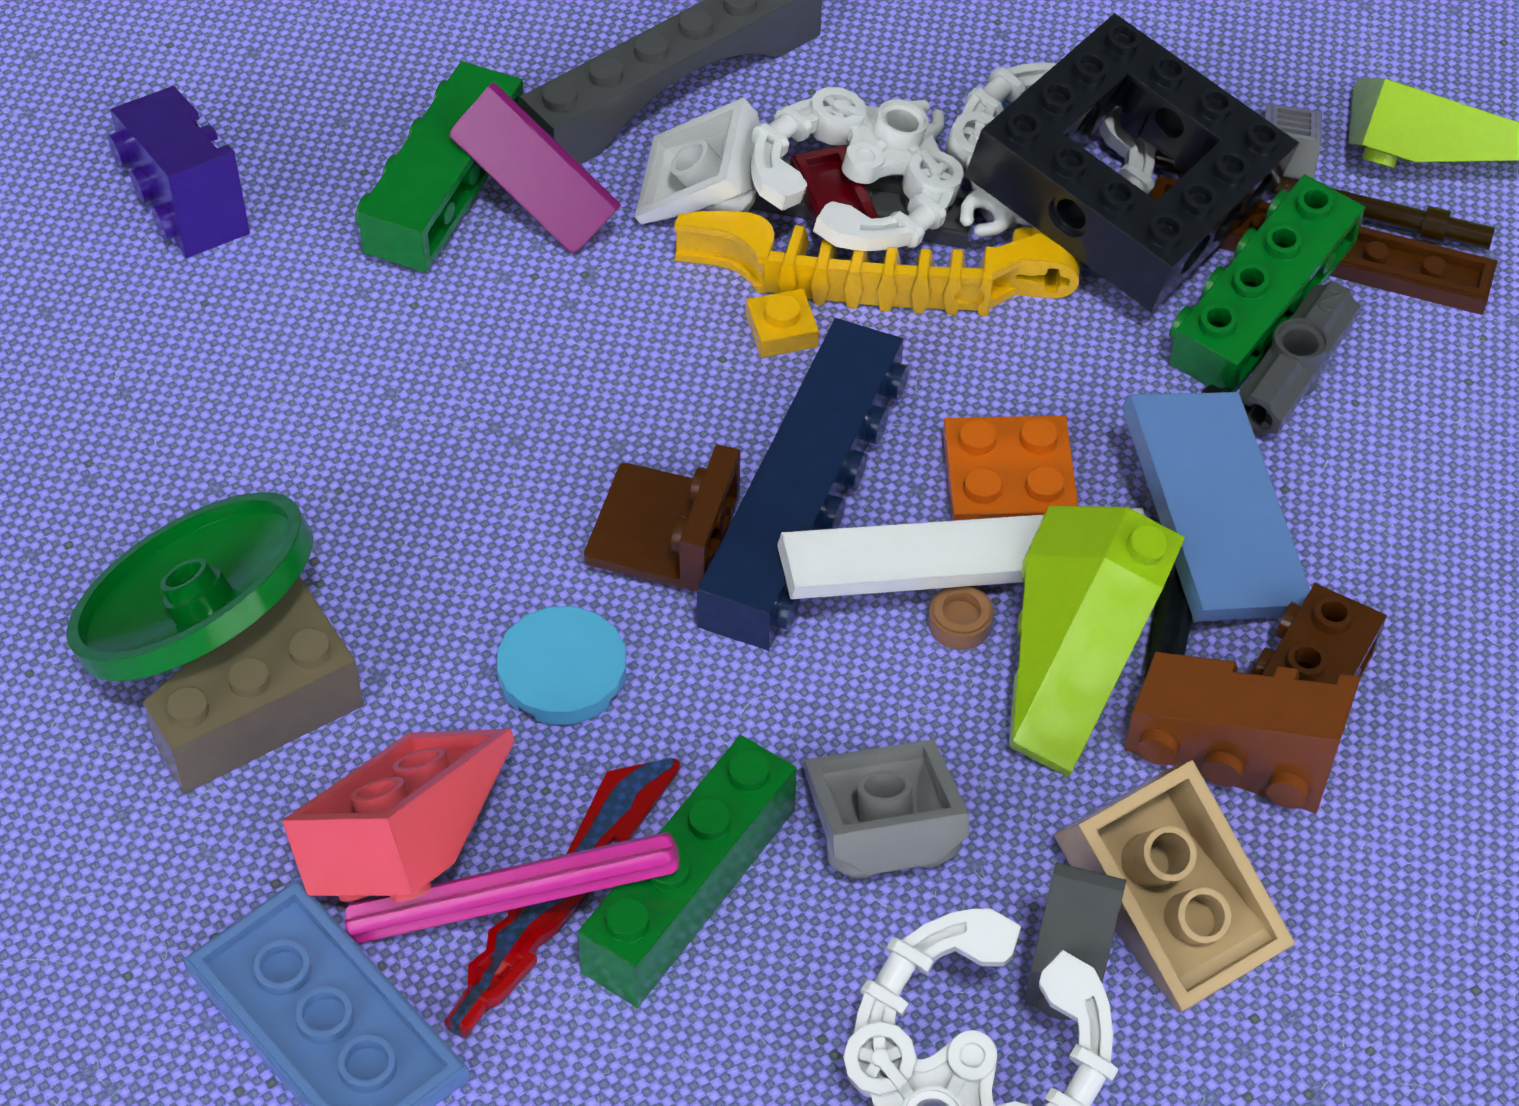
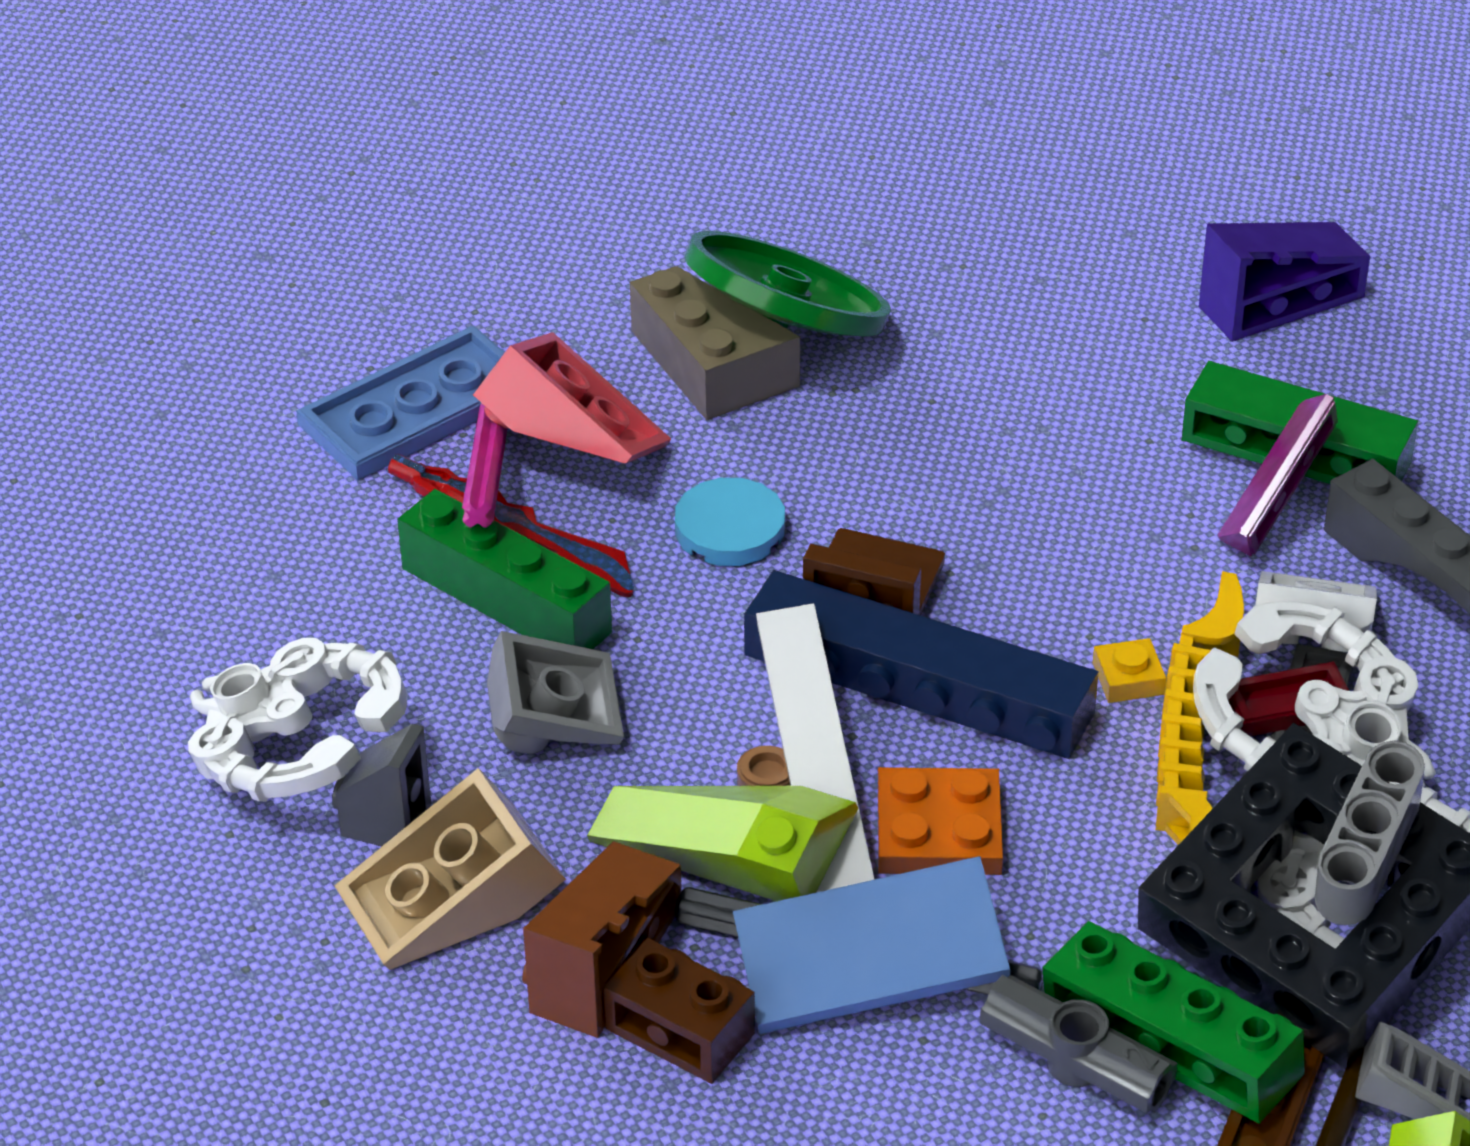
camera: 95 degrees right, 10 degrees down
none -> light grey beam [1315,740,1425,925]

